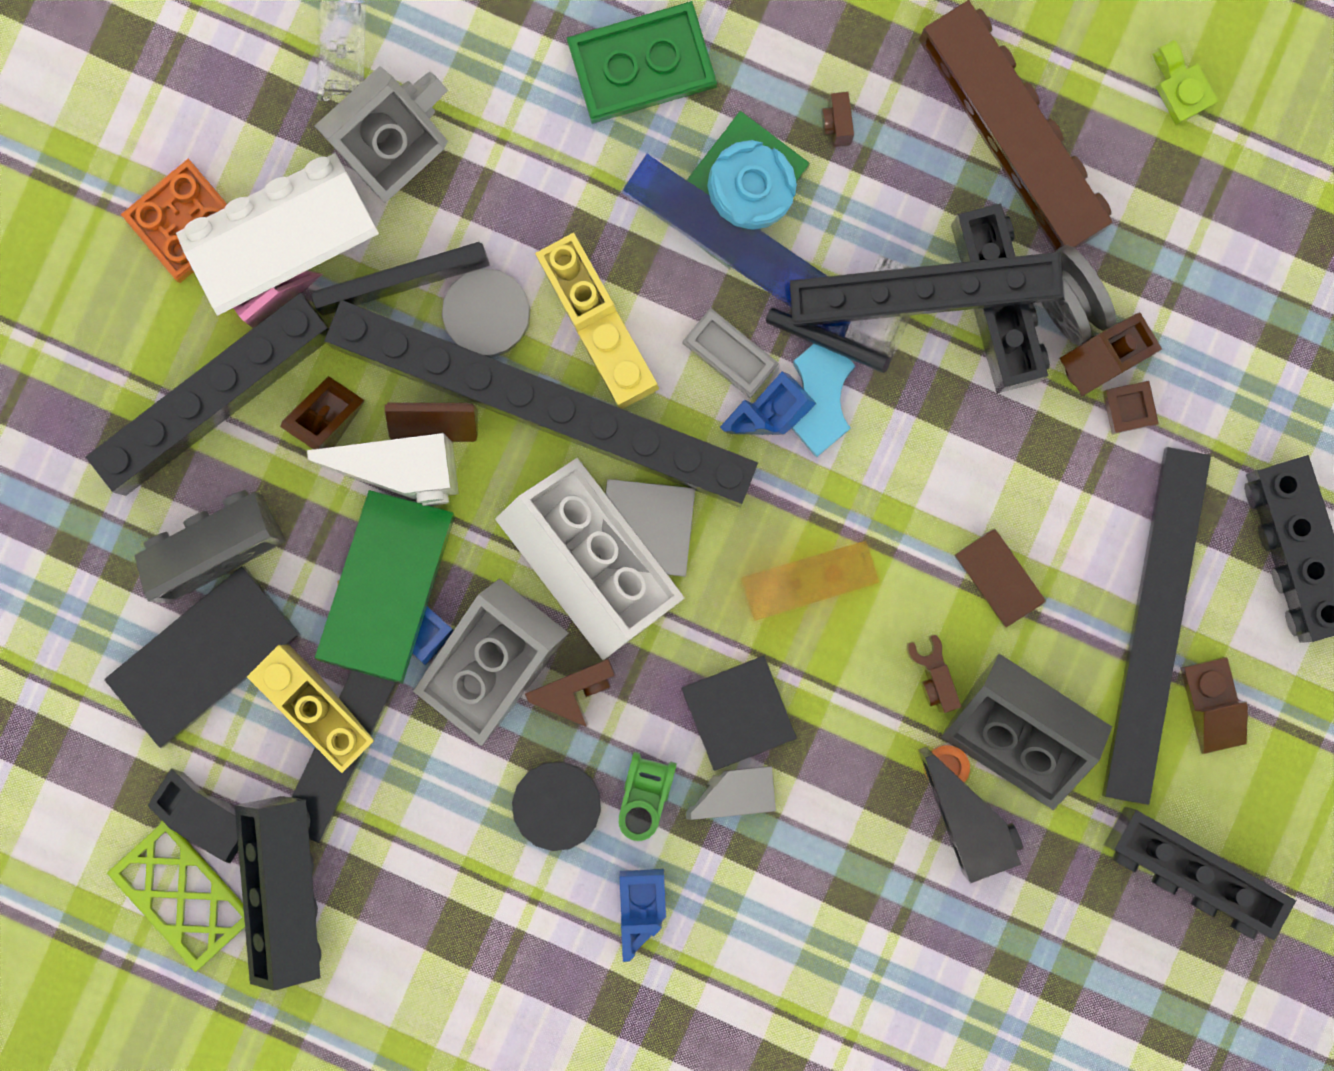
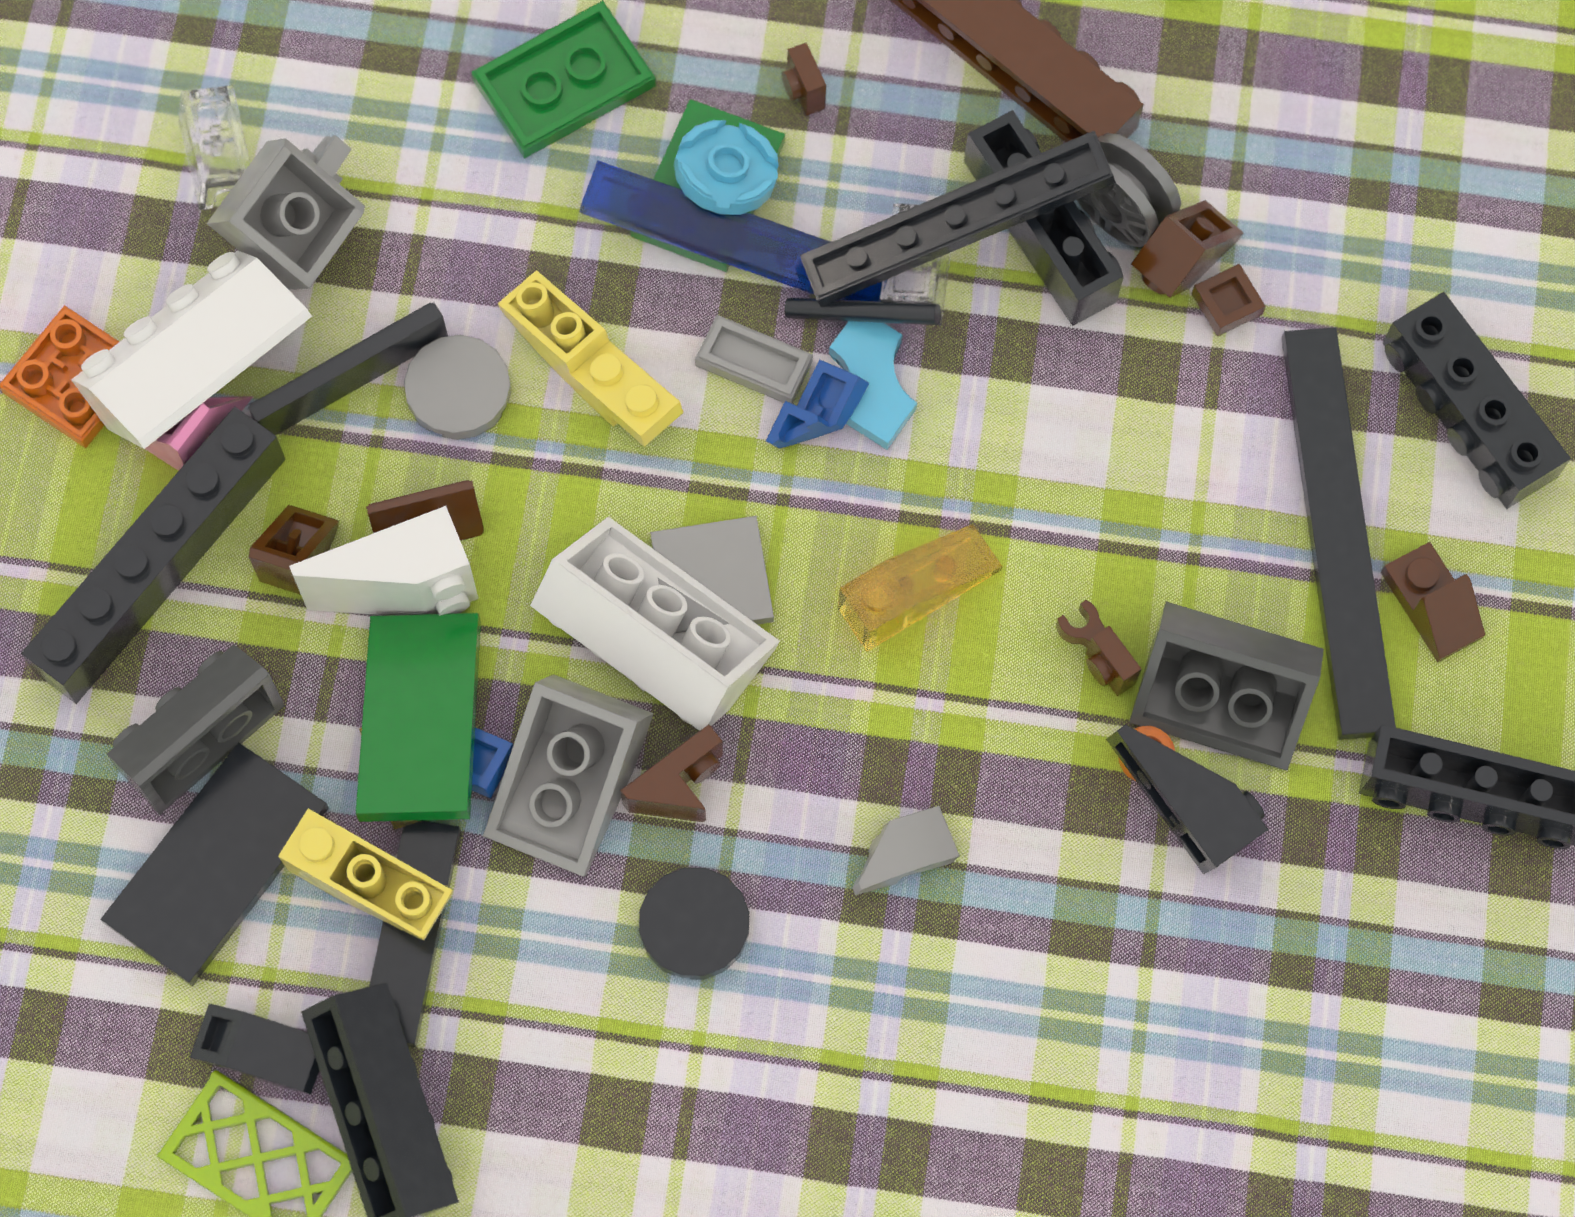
camera: 20 degrees left, 15 degrees down
black brick [324,300,759,508] -> none
bright green piece [618,752,677,841] -> none
blue slope [619,869,666,962] -> none
black tile [682,655,797,771] -> none
reddish brown slope [954,529,1046,628] -> none

